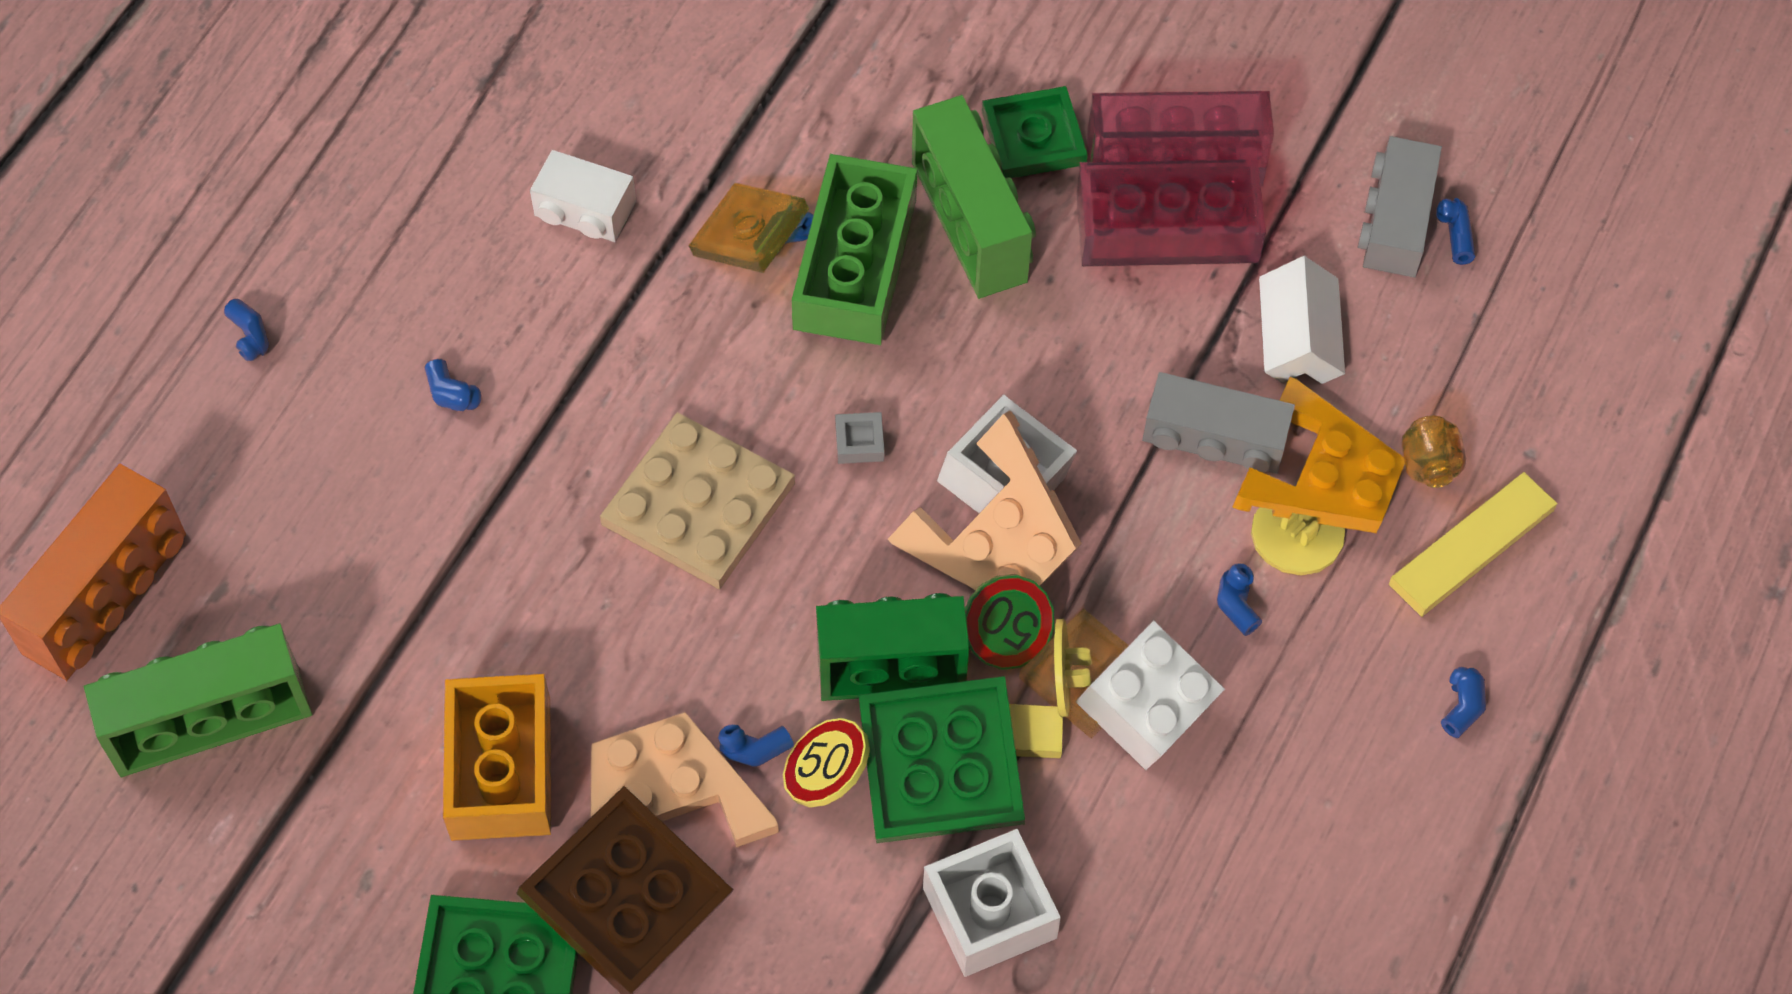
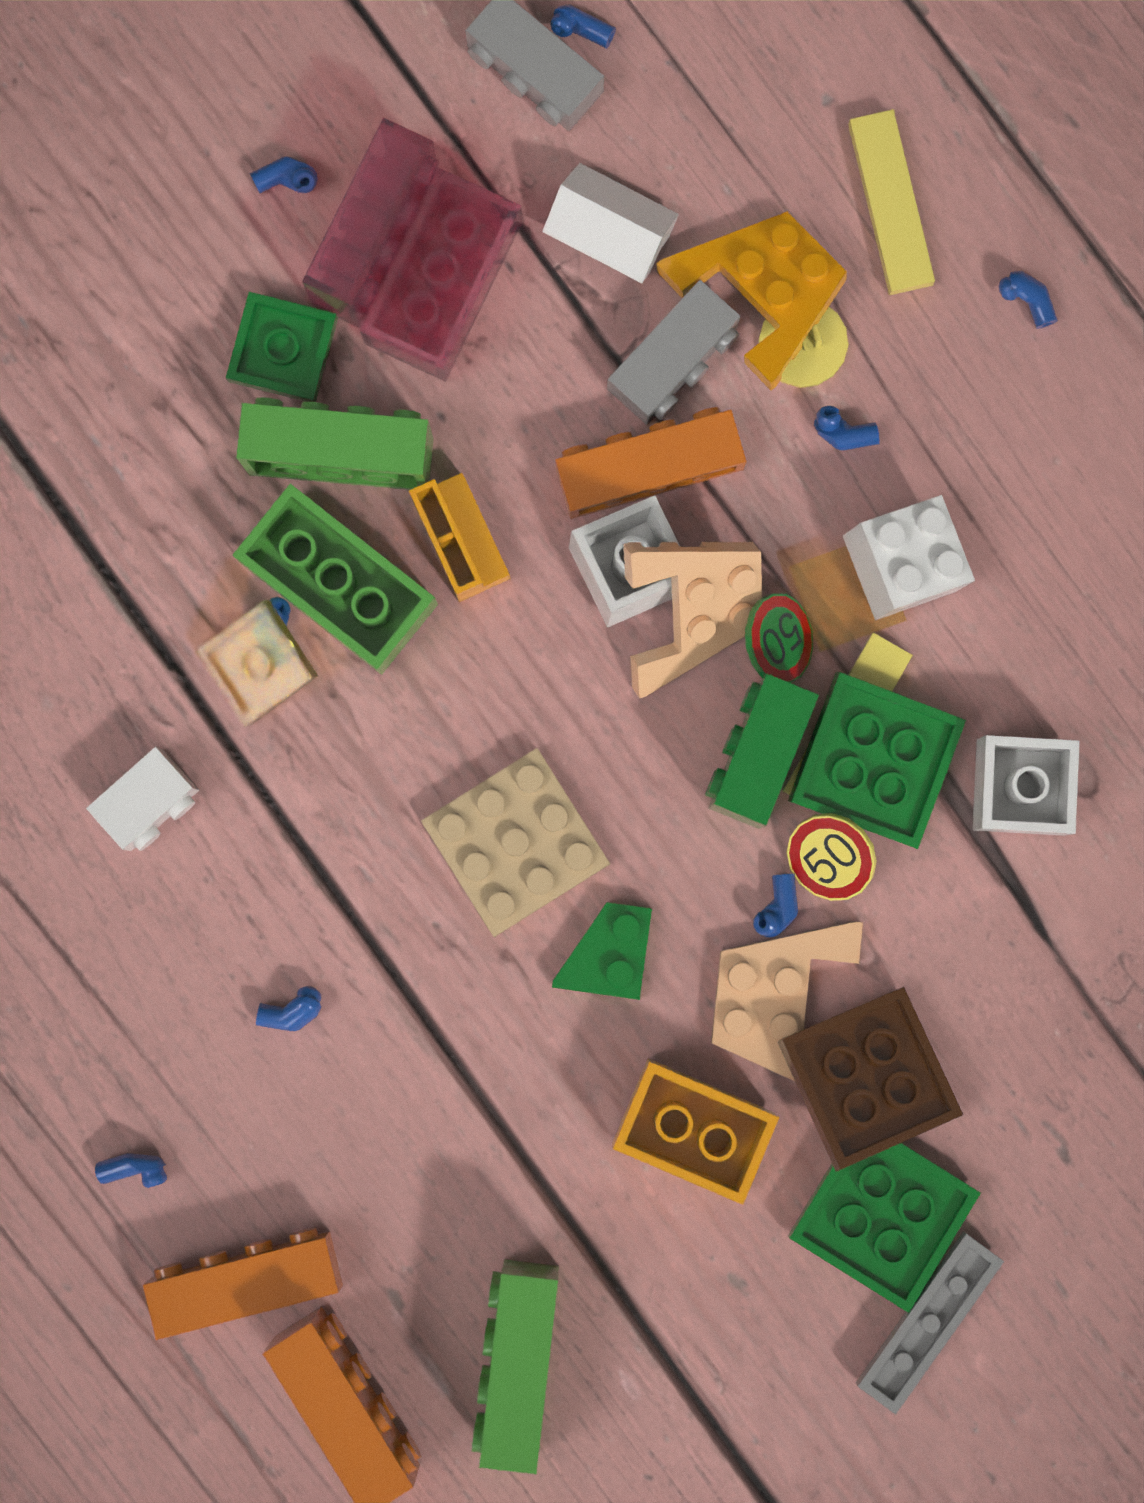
camera: 60 degrees left, 25 degrees up
light grey plate [835,412,884,464] -> none
light yellow piece [1054,619,1092,717] -> none
clear yellow head [1401,415,1466,488] -> none
none -> orange brick [143,1227,343,1340]
none -> blue arm [250,156,318,194]
none -> light orange piece [409,472,511,602]
none -> green wing [552,902,652,1000]
none -> orange brick [555,407,747,519]

